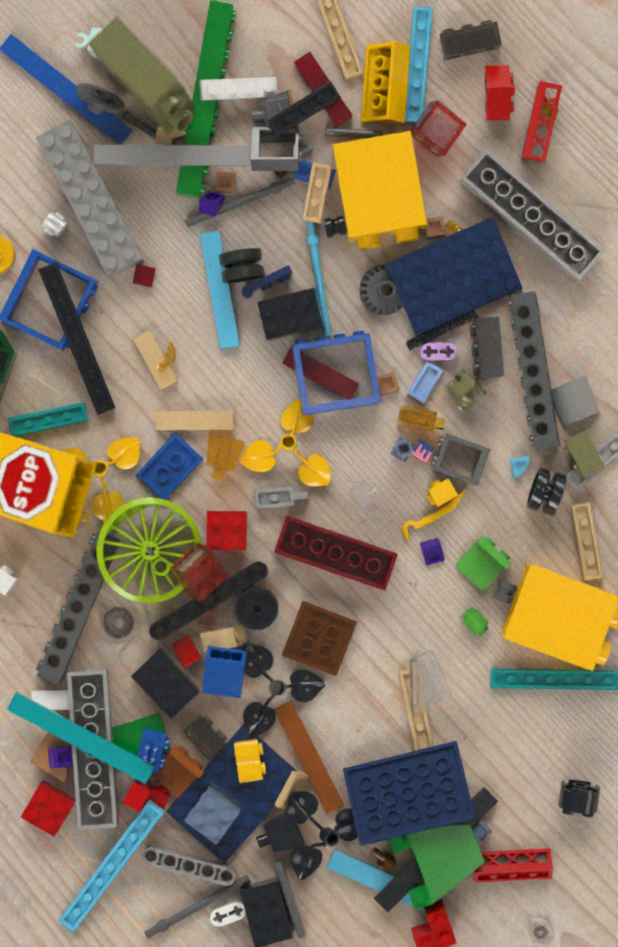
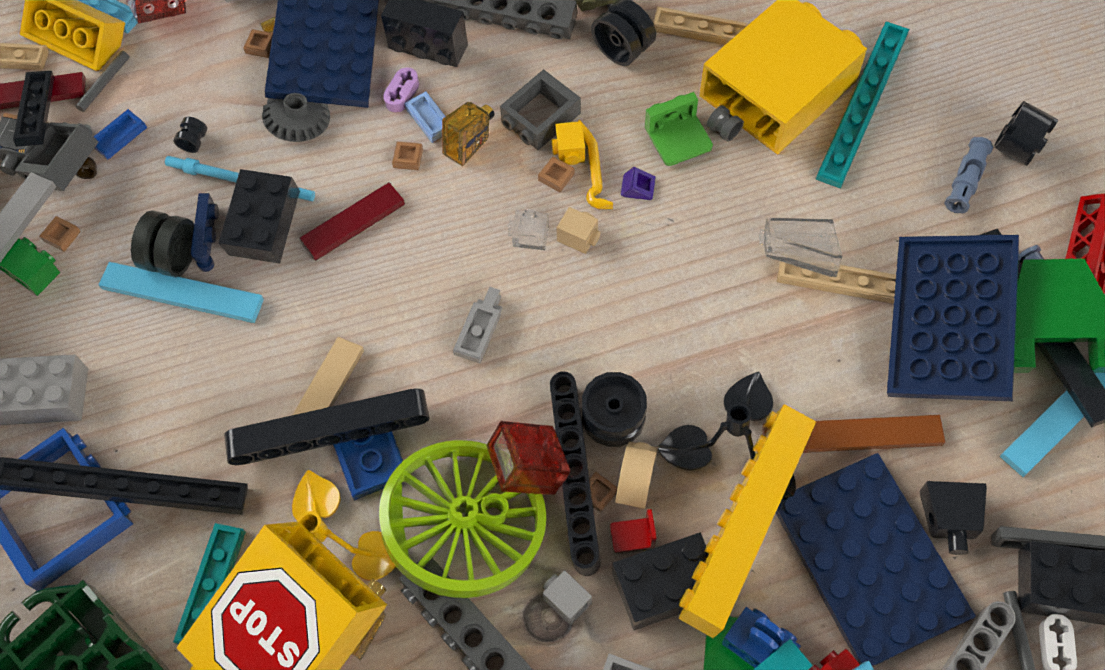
camera: 60 degrees left, 25 degrees down
dark red tile [133,264,156,288] -> none
tan tile [133,330,178,391] -> none
dark orange bracket [152,744,205,798] -> none
clear yellow piece [157,342,176,372] -> none
clear smoke brick [183,714,227,760] -> none
dark grey bar [185,177,295,228] -> none
sand blue piece [185,786,241,844] -> none
dark purple slope [199,190,226,217] -> none
blue brick [202,646,247,698] -> none
red piece [206,511,247,551] -> none
clear yellow torso [207,433,246,481] -> none
yellow brick [234,739,266,783] -> none
yellow plant [240,399,331,487] -> none
dark red brick [274,515,398,591] -> none
tan tile [274,771,308,809] -> none
reddish brown plate [282,601,357,676] -> none
black plant [287,791,358,880] -> none
blue window [291,331,381,416] -> none
tan tile [302,162,332,224] -> none
yellow brick [333,131,427,250] -> none
reddish brown plate [370,847,396,872] -> none
sand blue piece [390,437,415,462] -> none
black piece [406,309,479,350] -> none
tile [411,438,436,464] -> none
olive animal [445,368,487,410] -> none
bright green brick [461,607,489,636] -> none
medium azure tile [510,456,530,478] -> none
none -> black beam [224,388,430,466]
none -> medium nougat tile [538,156,575,193]
none -> light grey brick [543,570,592,626]
none -> tan brick [556,207,601,254]
none -> yellow brick [678,404,816,638]
none -> sand blue piece [944,137,994,213]

